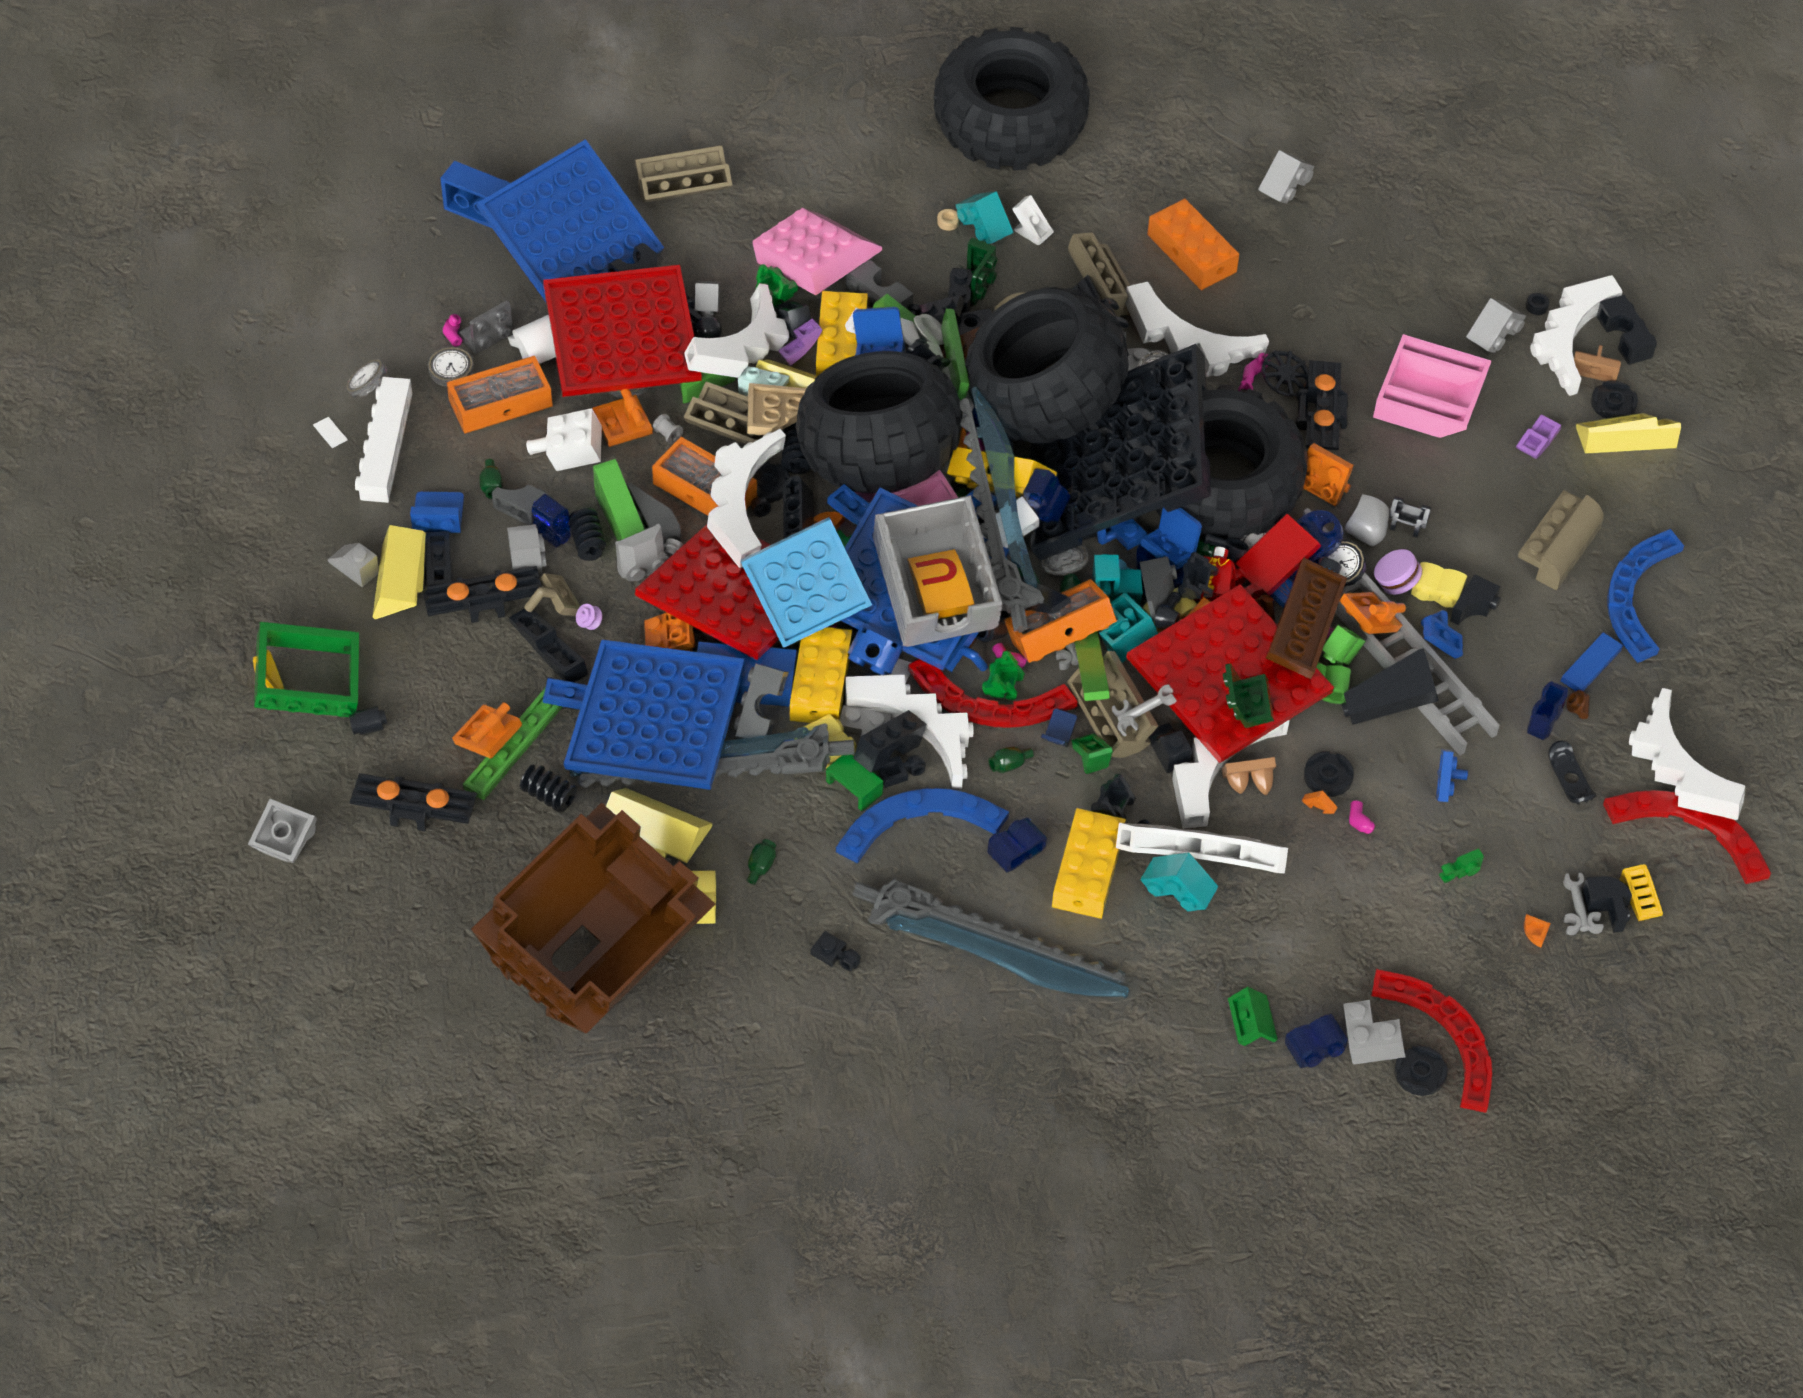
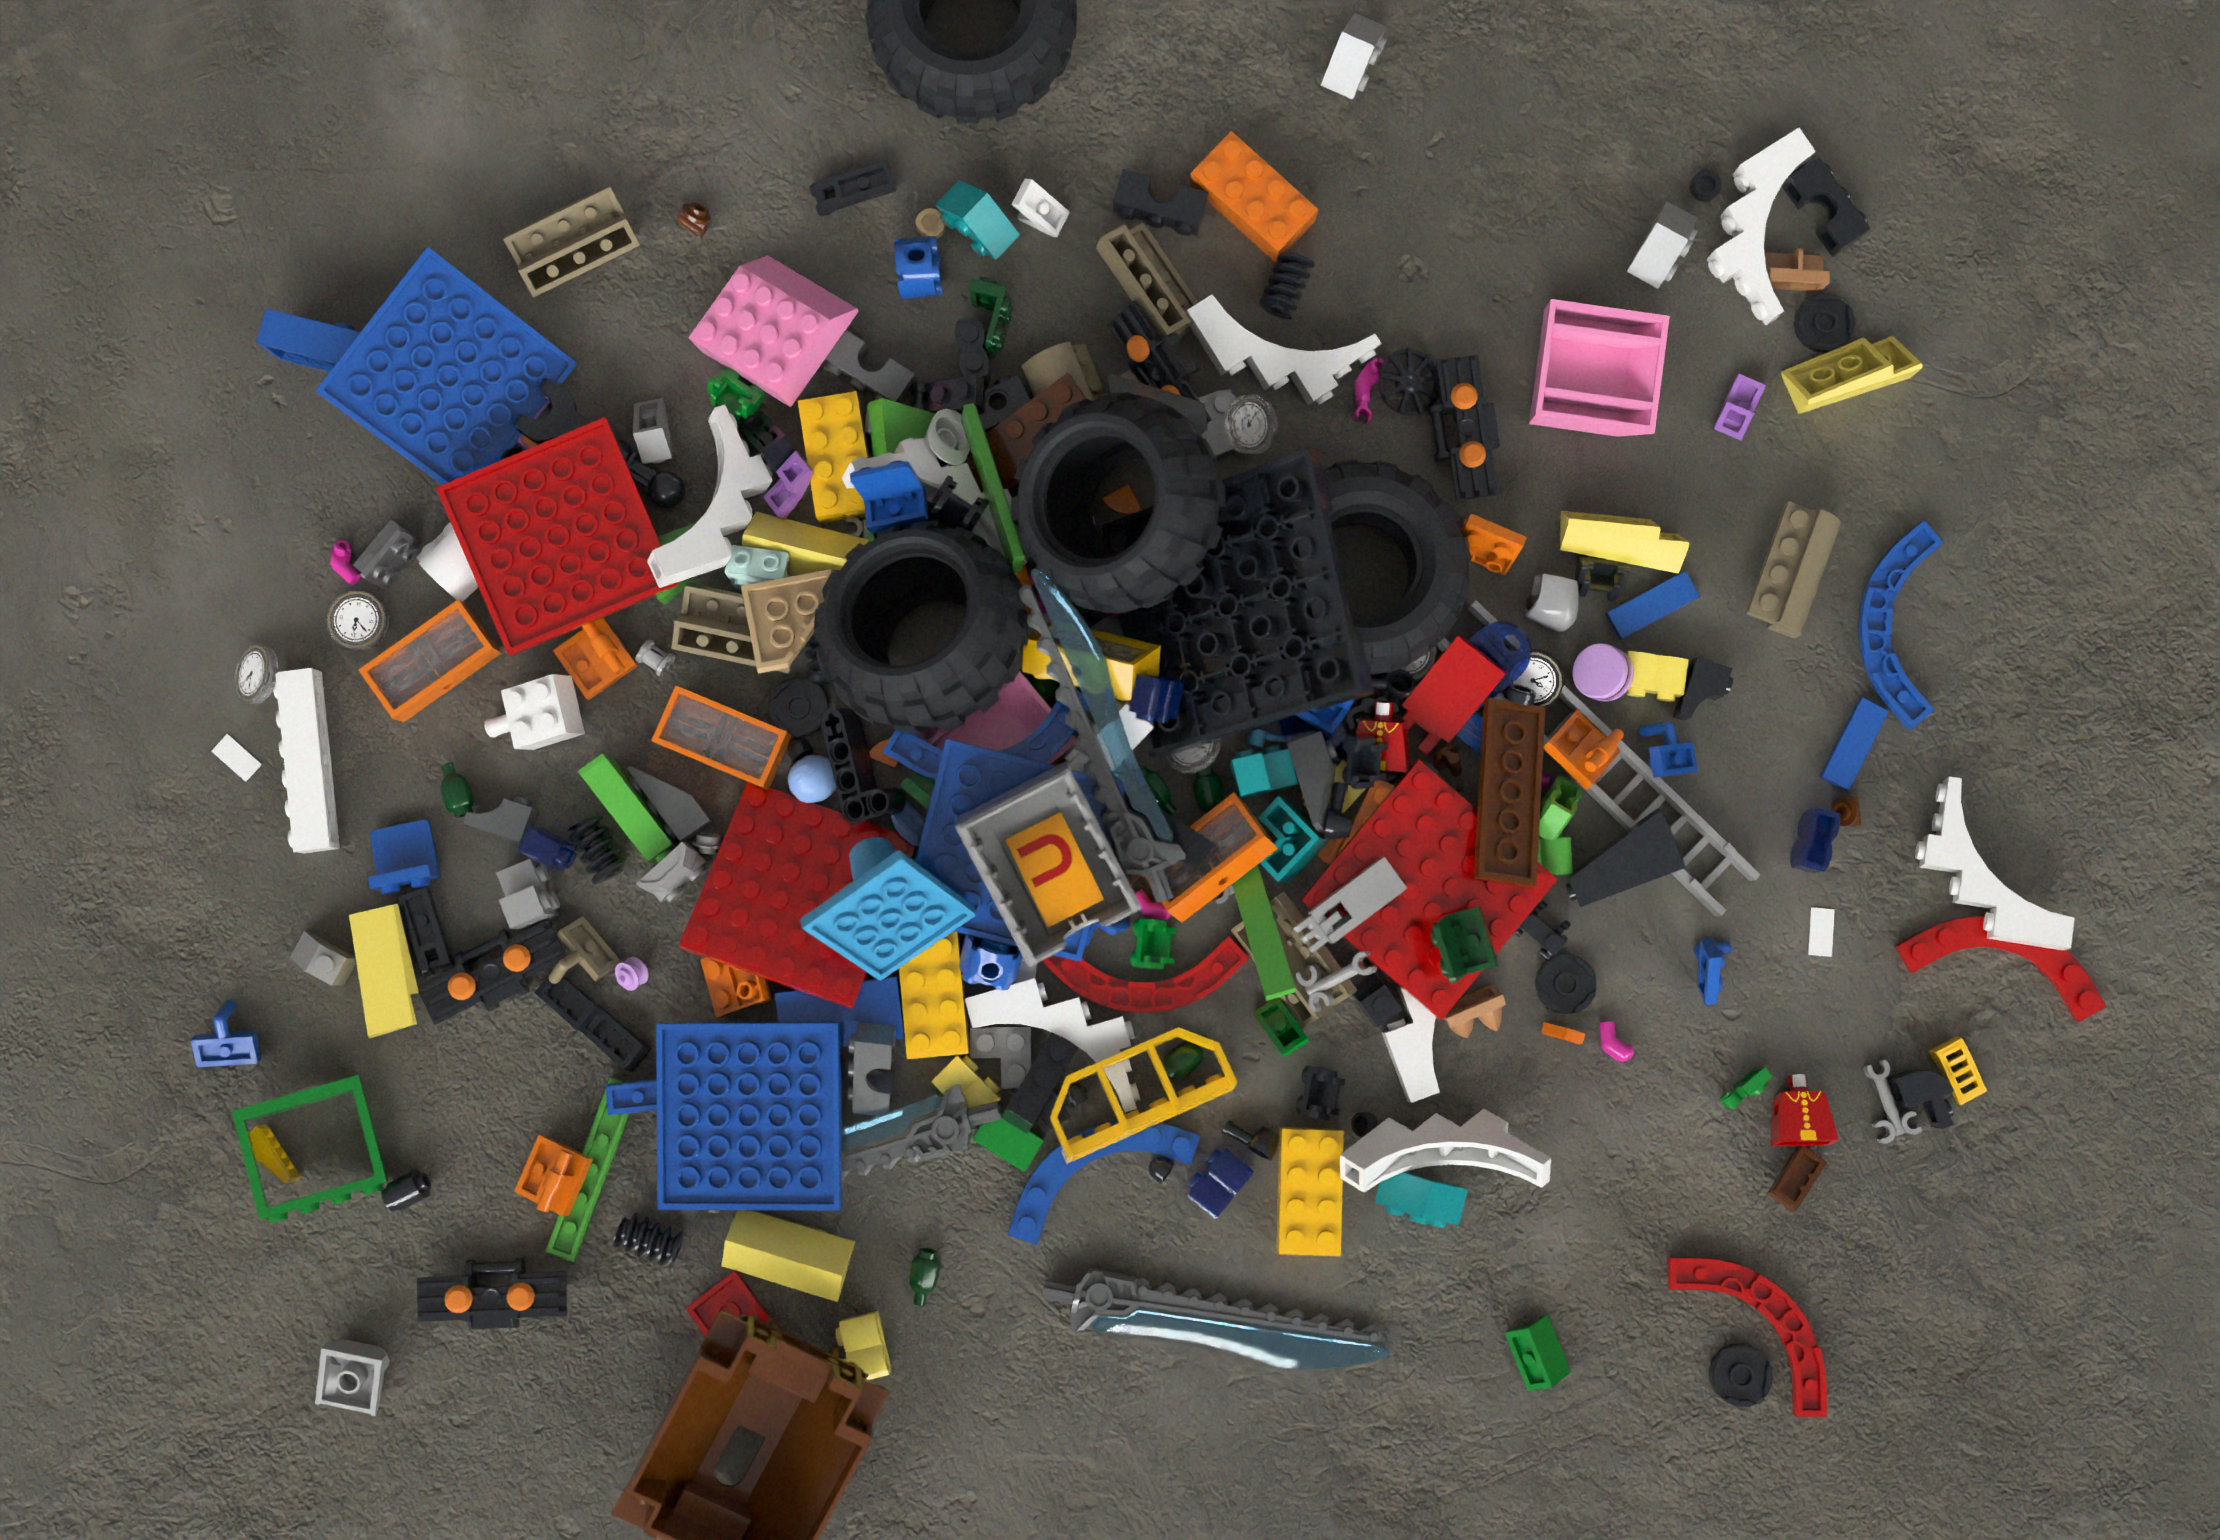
camera: 10 degrees left, 30 degrees up
white arch [707,429,786,568] -> none
black plate [810,931,861,971] -> none
dark blue bracket [1041,709,1077,747] -> none
clear blue brick [1285,1014,1348,1068] -> none
light grey brick [1343,1000,1405,1065] -> none
orange tile [1524,914,1551,948] -> none
black piece [1548,740,1597,805] -> none
none -> plate [191,1000,262,1067]
none -> reddish brown plate [676,202,711,238]
none -> light blue hair [787,754,836,803]
none -> black plate [809,160,896,216]
none -> blue brick [894,236,943,299]
none -> yellow plate [1050,1027,1237,1164]
none -> black arch [1113,169,1208,236]
none -> black hinge [1149,1157,1175,1184]
none -> black bar [1221,1120,1279,1161]
none -> black piece [1259,252,1315,319]
none -> light grey hinge [1293,857,1407,953]
none -> black piece [1514,900,1571,960]
none -> light yellow slope [1560,511,1689,573]
none -> blue tile [1605,571,1700,640]
none -> reddish brown plate [1767,1146,1827,1212]
none -> red torso [1771,1074,1838,1146]
none -> white sticker [1808,907,1835,957]

